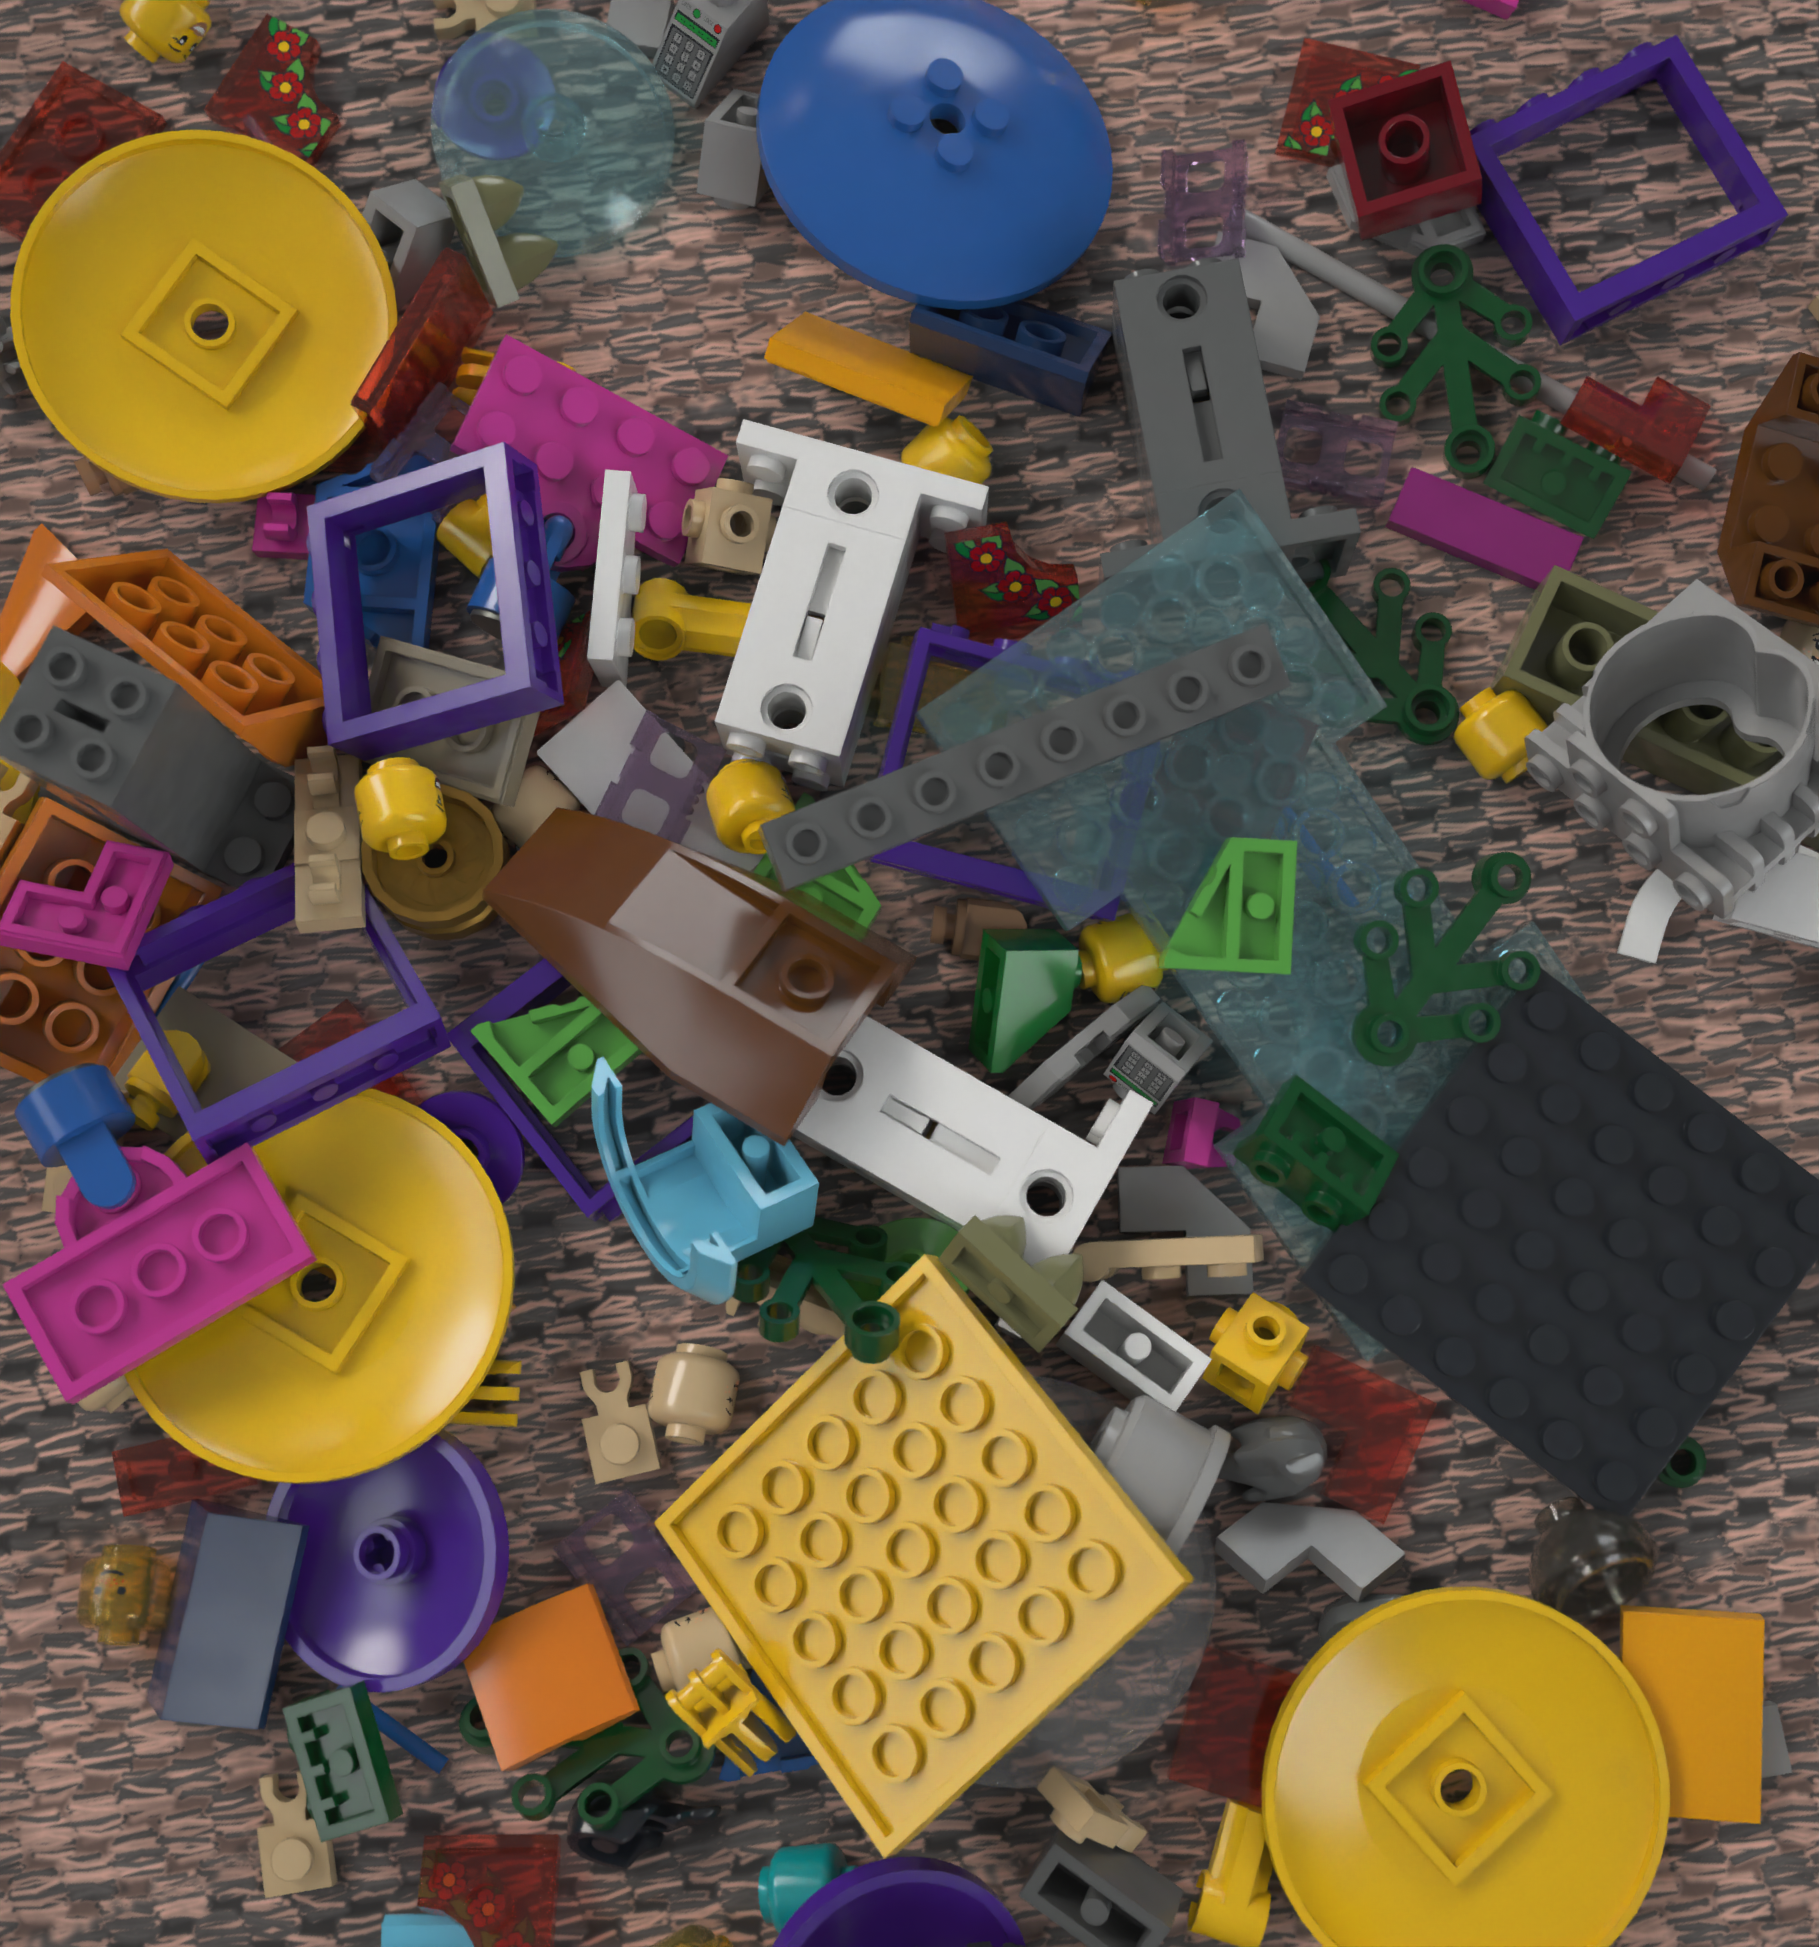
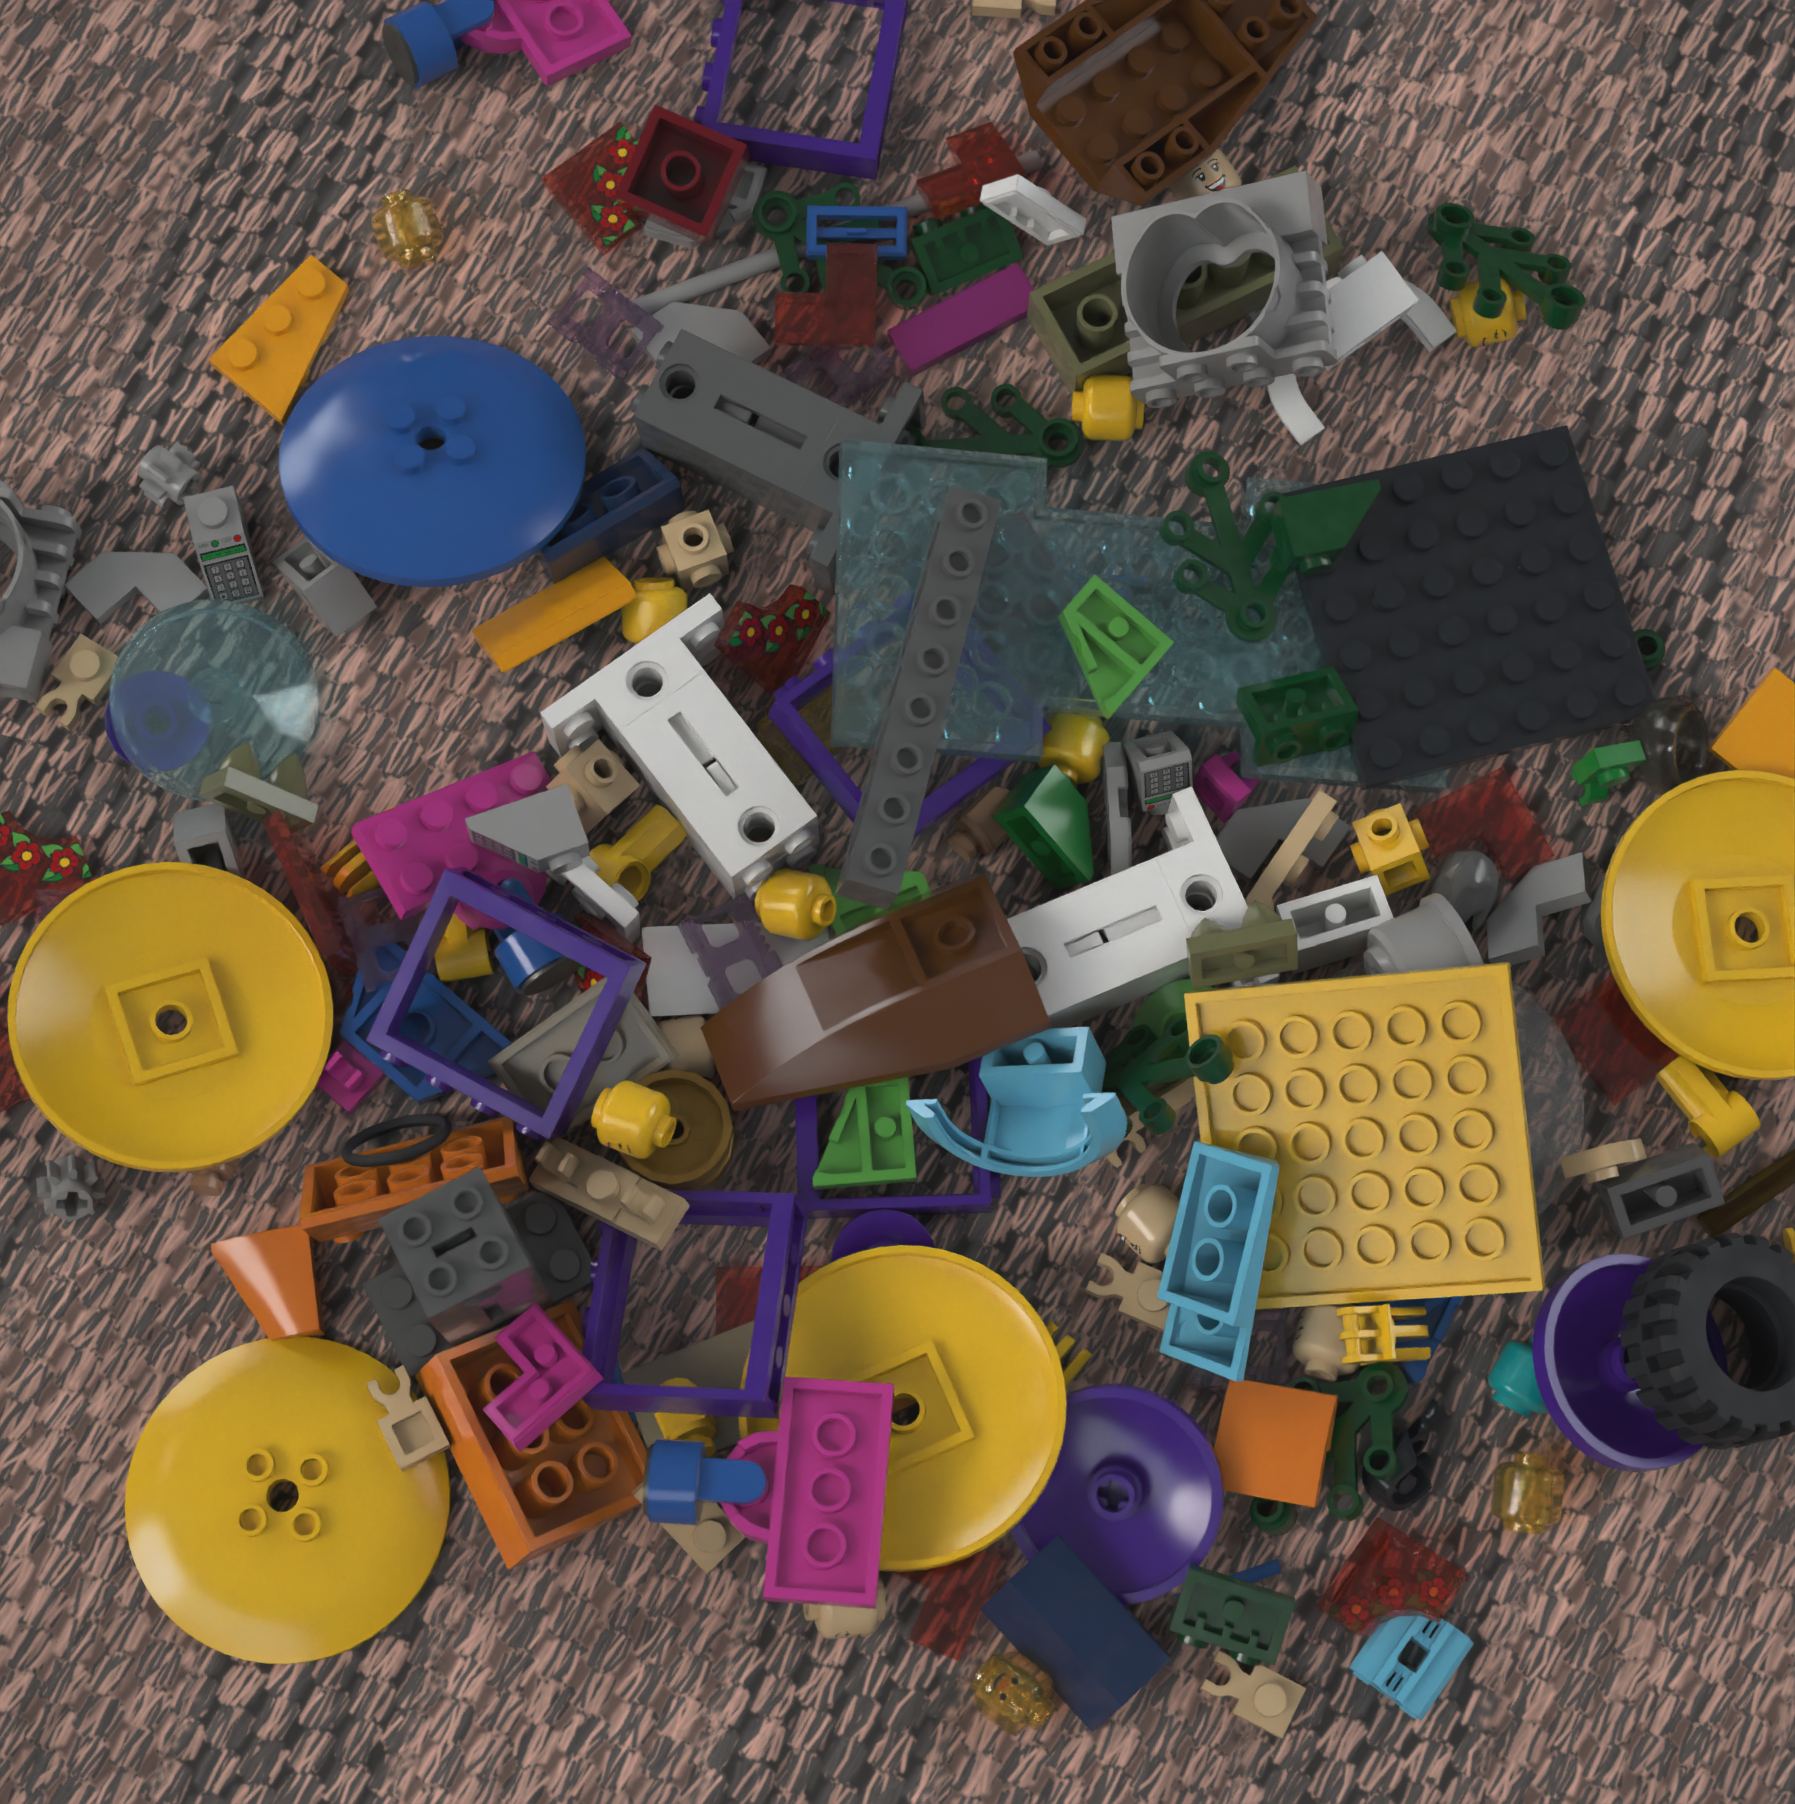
camera: 55 degrees left, 5 degrees down
none -> black tyre [341,1114,452,1167]
none -> light grey slope [465,784,590,874]
none -> tan brick [656,509,734,590]
none -> clear red tile [775,243,878,347]
none -> blue tile [806,206,907,260]
none -> white plate [980,174,1086,246]
none -> medium azure slope [1157,1141,1279,1382]
none -> dark green slope [1269,479,1381,576]
none -> green plate [1571,740,1646,806]

